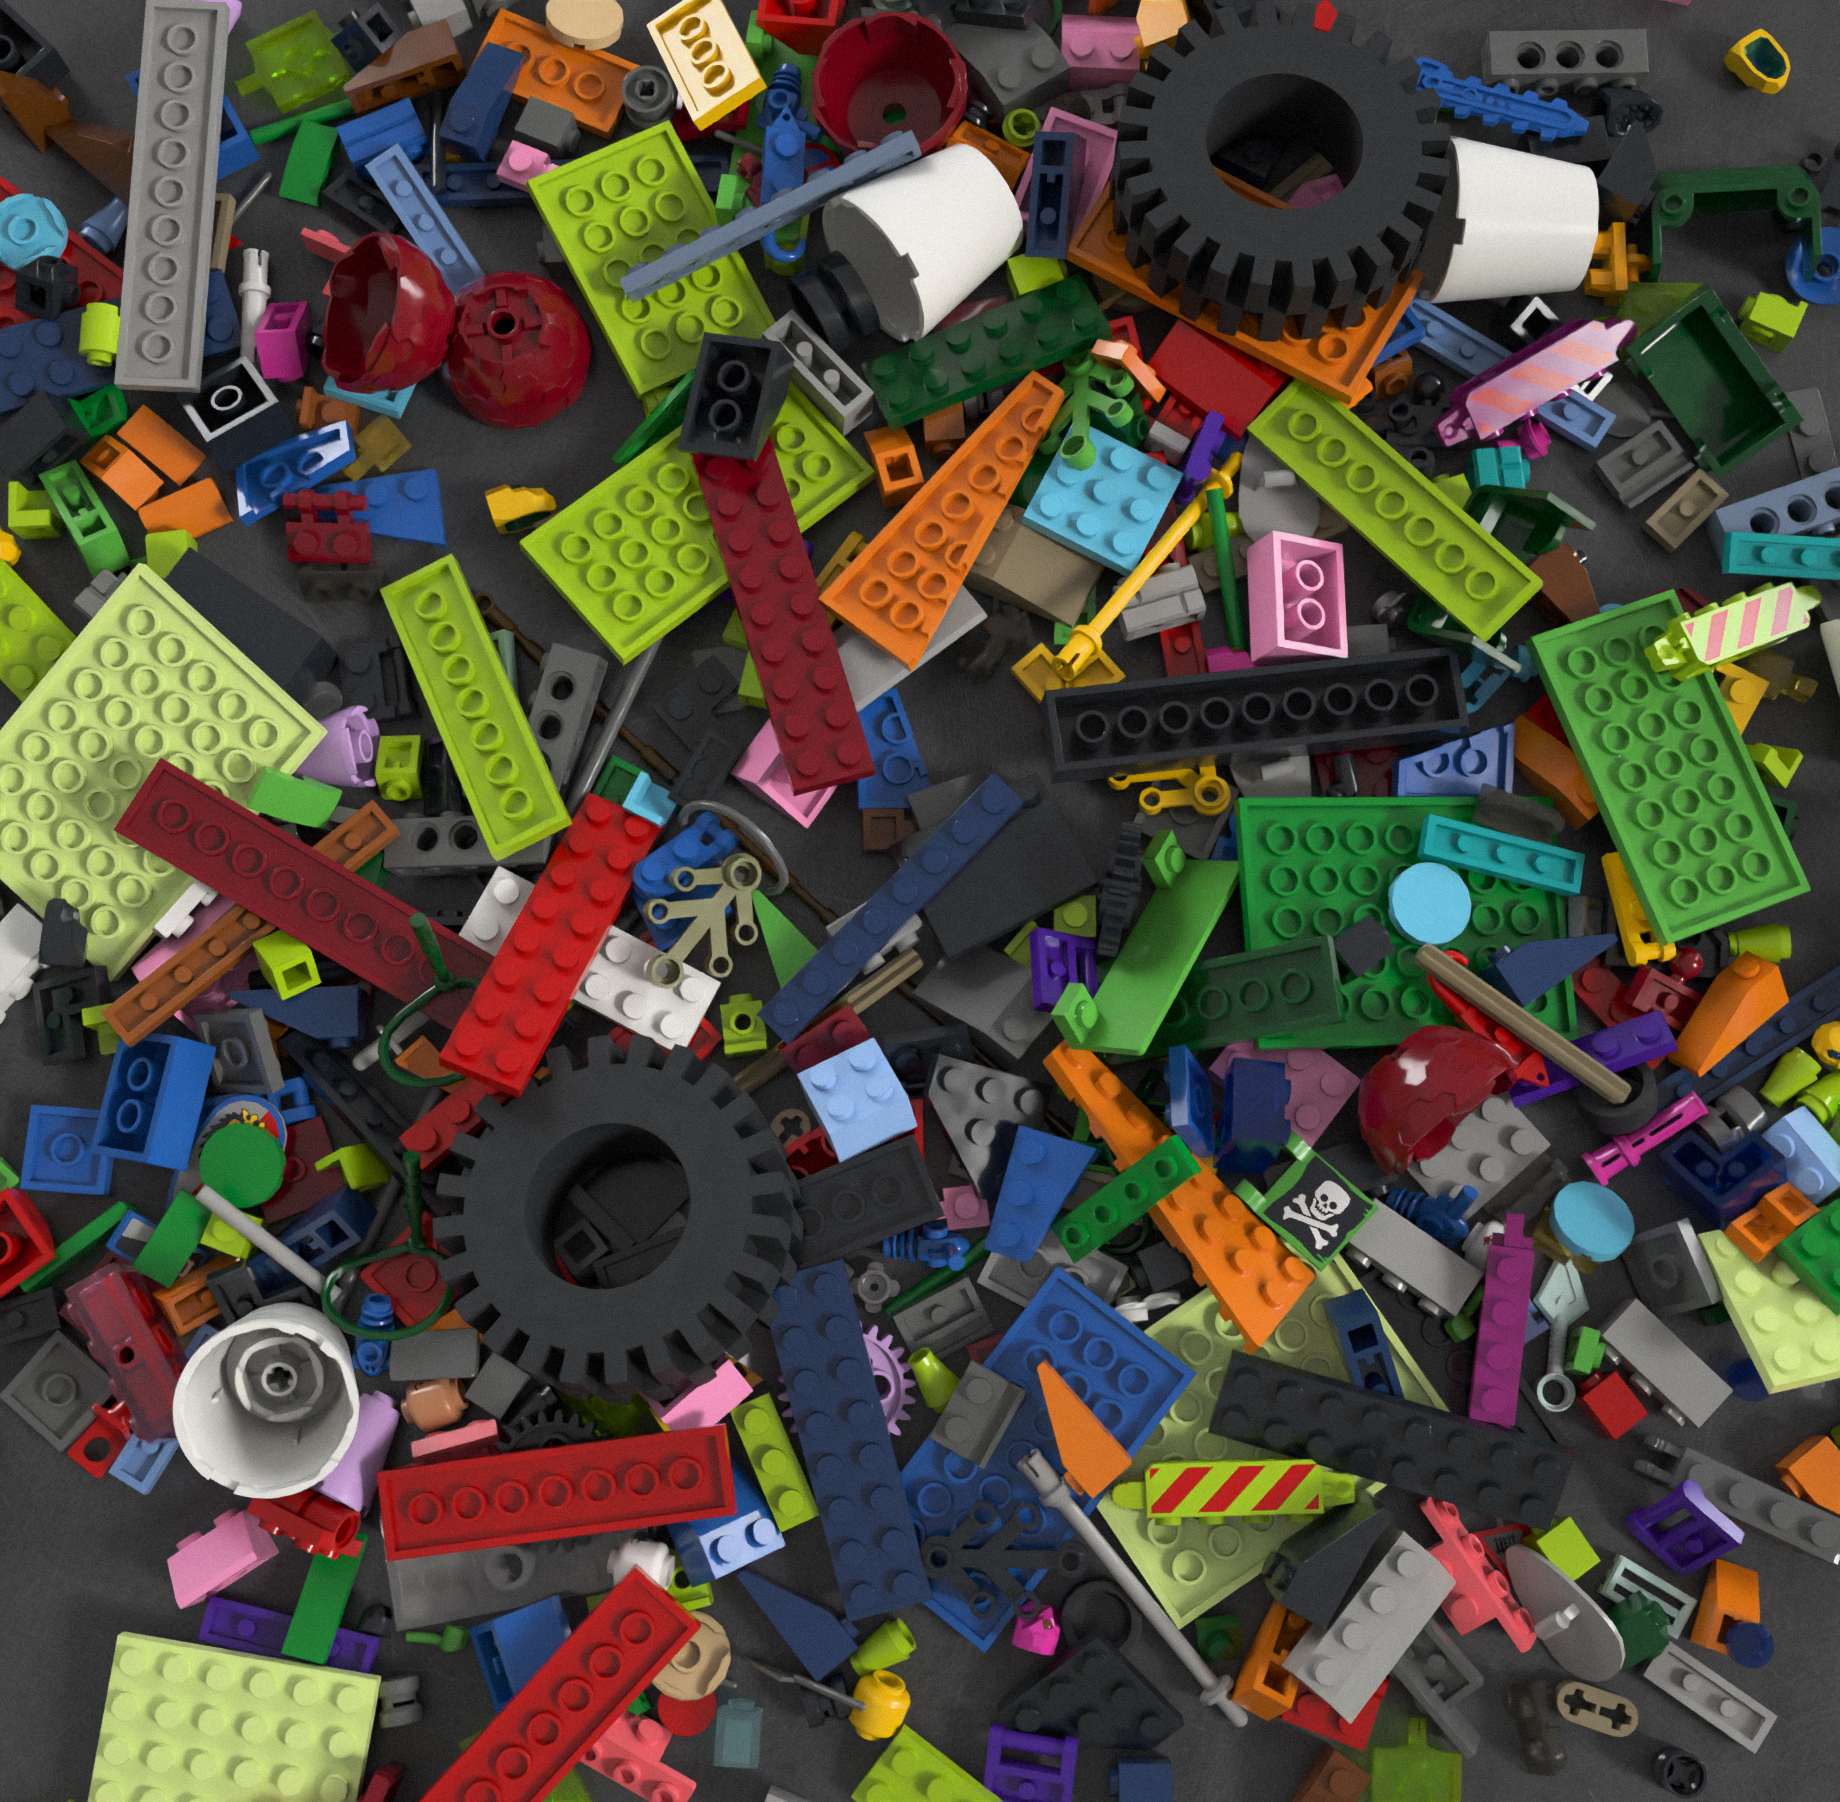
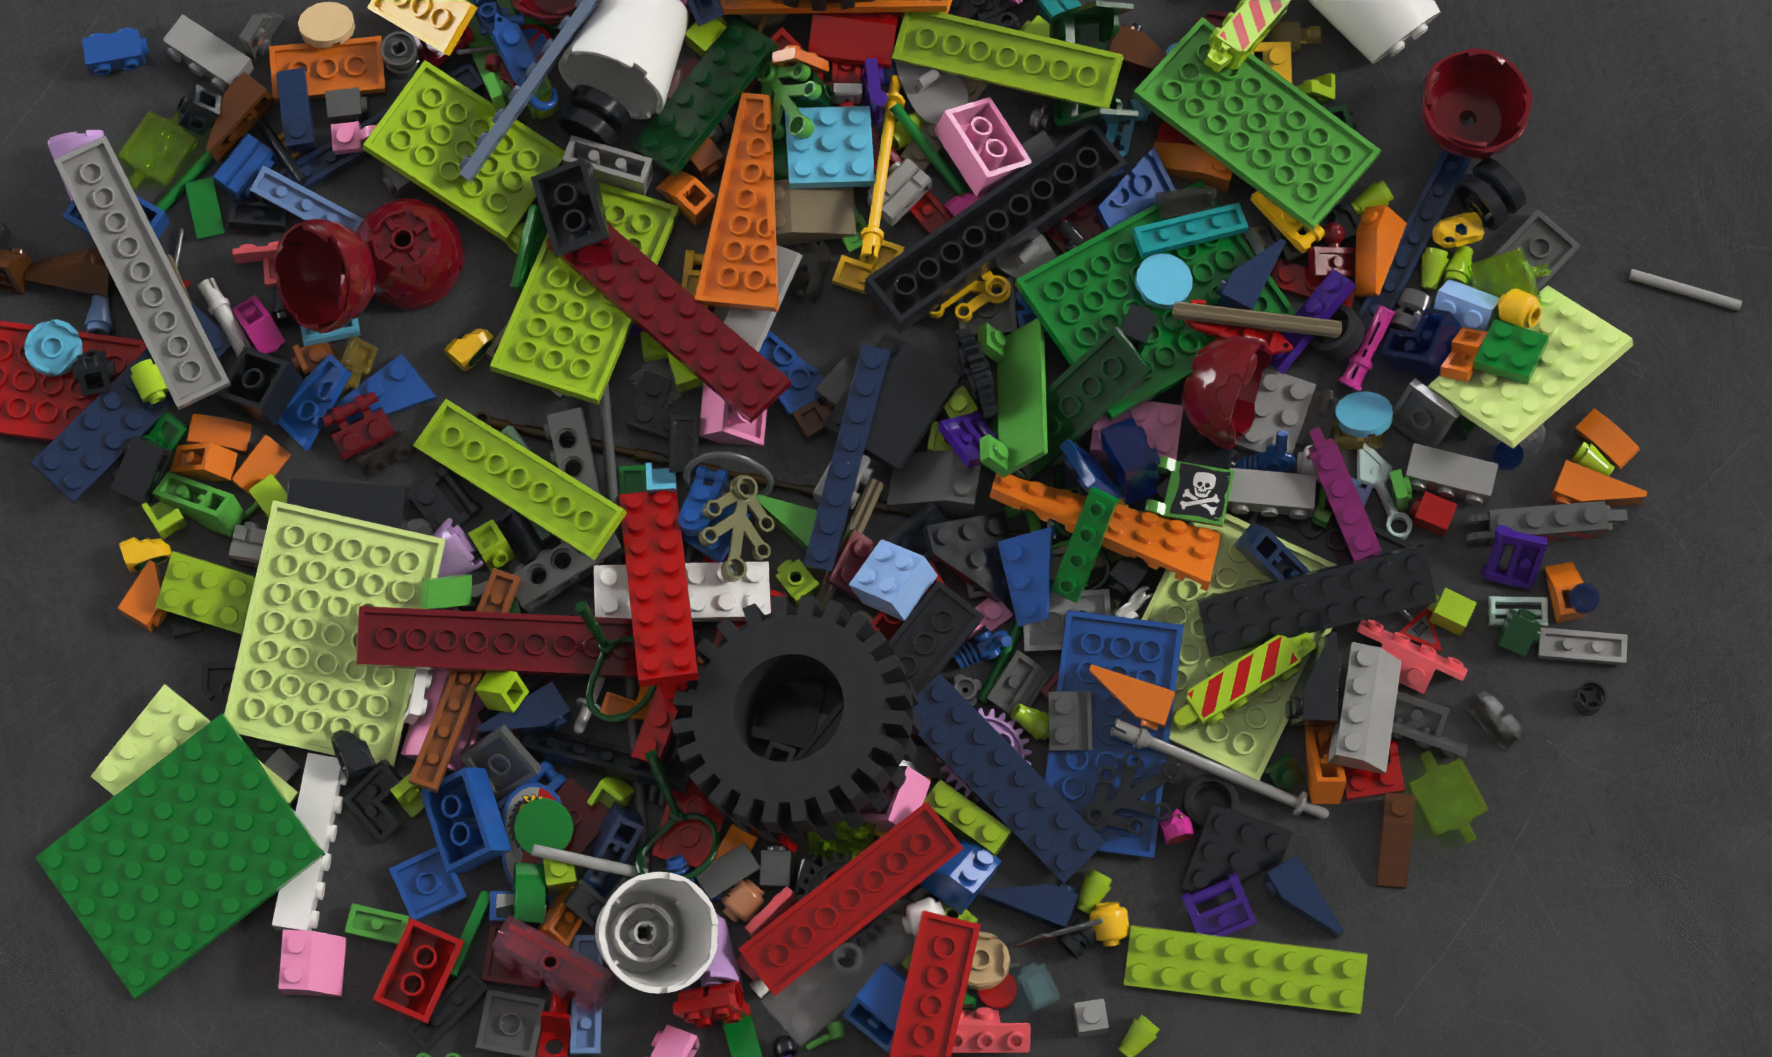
camera: 30 degrees left, 5 degrees down
light grey shield [1506,1543,1626,1682] -> none
dark tan beam [1552,1679,1638,1737] -> none

